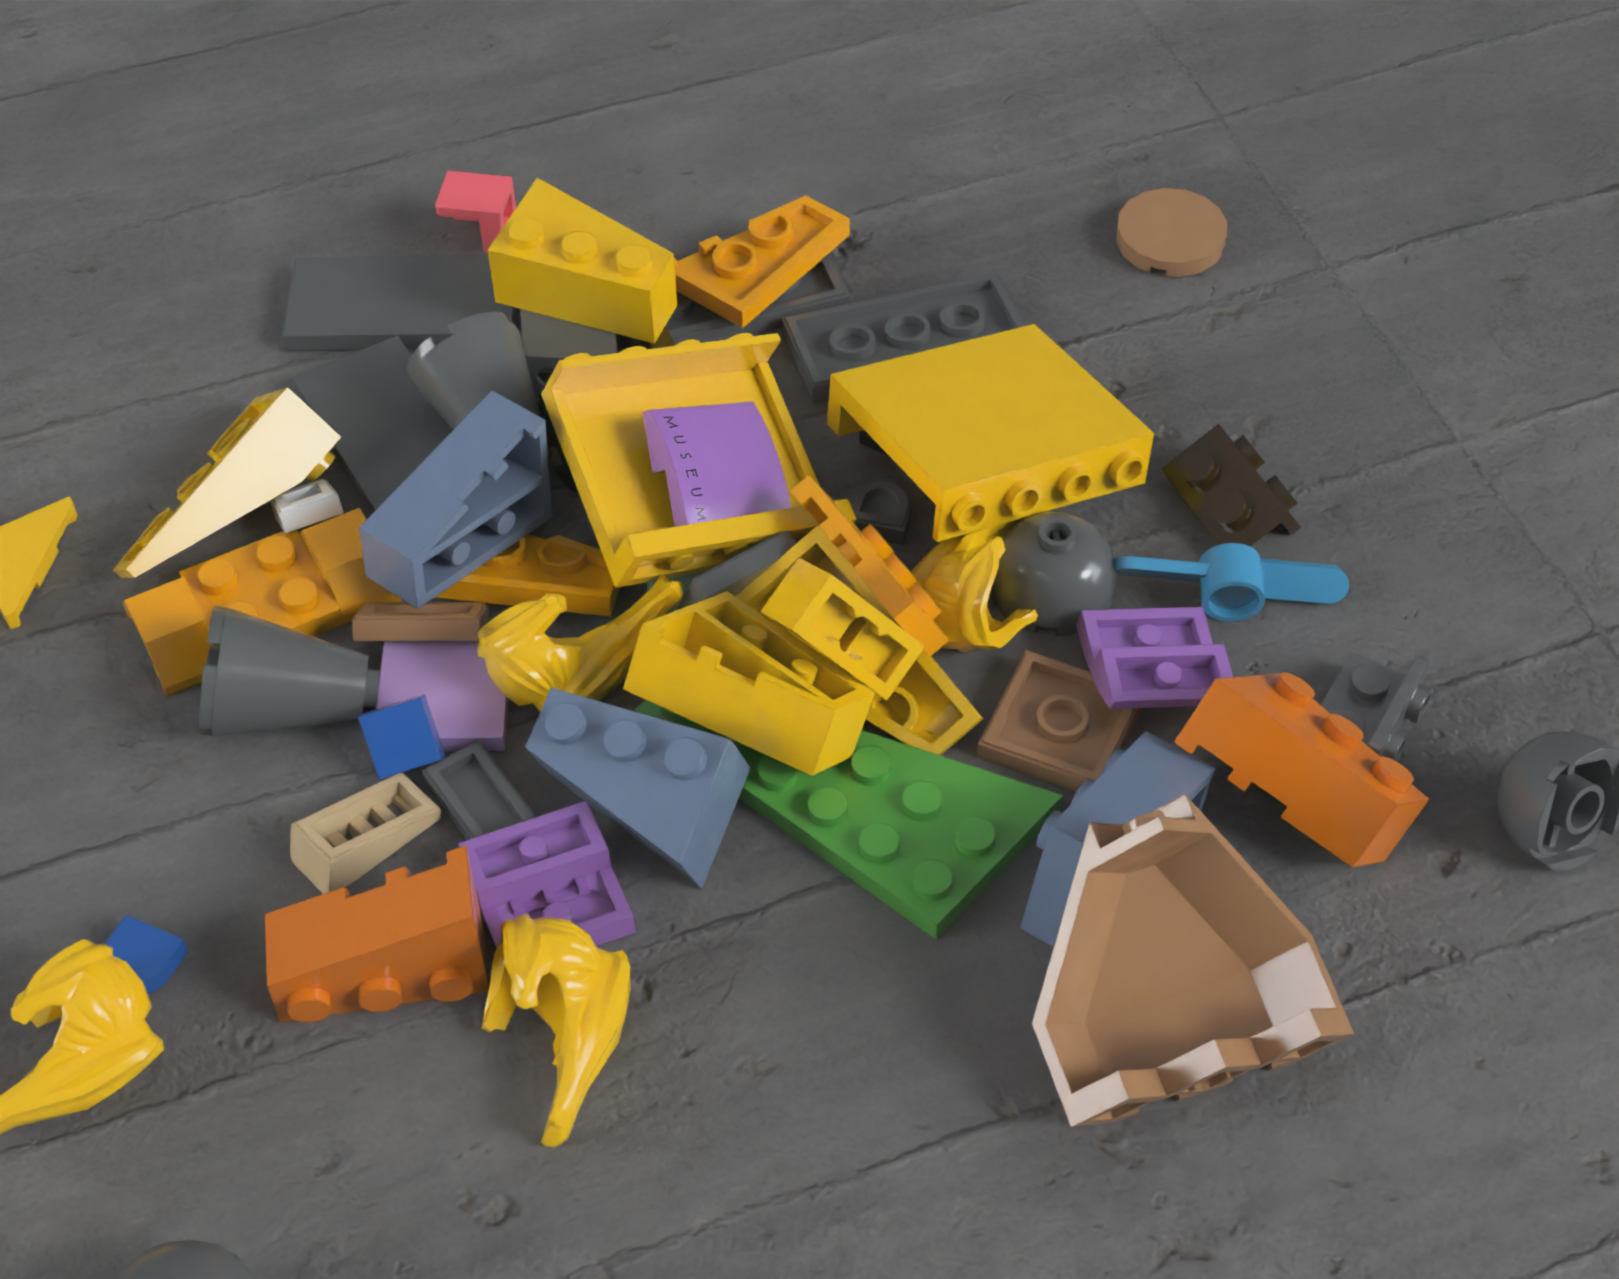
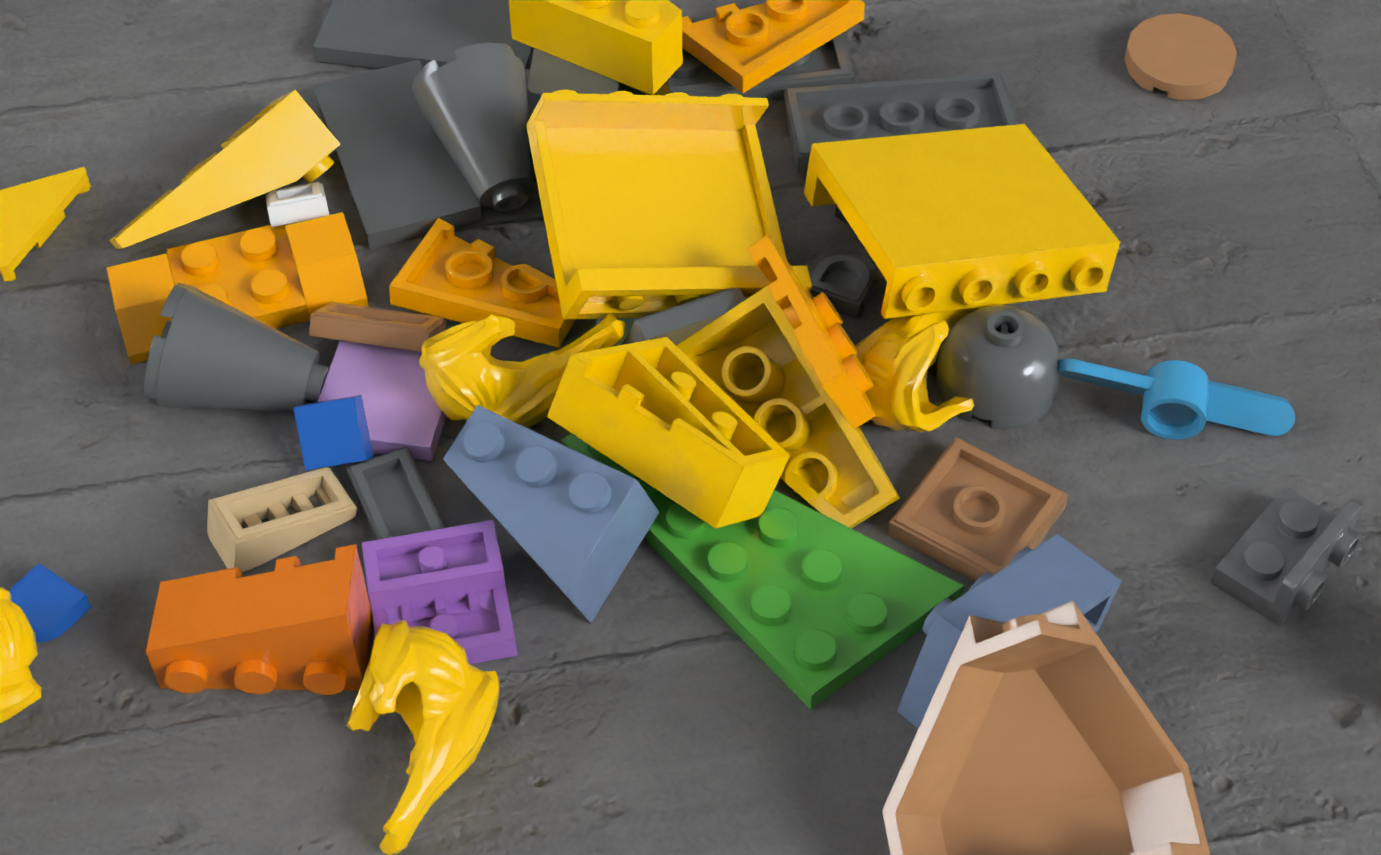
camera: 10 degrees right, 0 degrees up
sand blue wedge [359,390,552,609] -> none
medium lavender slope [643,402,791,527] -> none
yellow brick [761,558,925,700] -> none
medium lavender slope [1076,607,1233,709] -> none
dark brown bracket [1161,424,1301,546] -> none
orange wedge [1174,672,1429,868] -> none

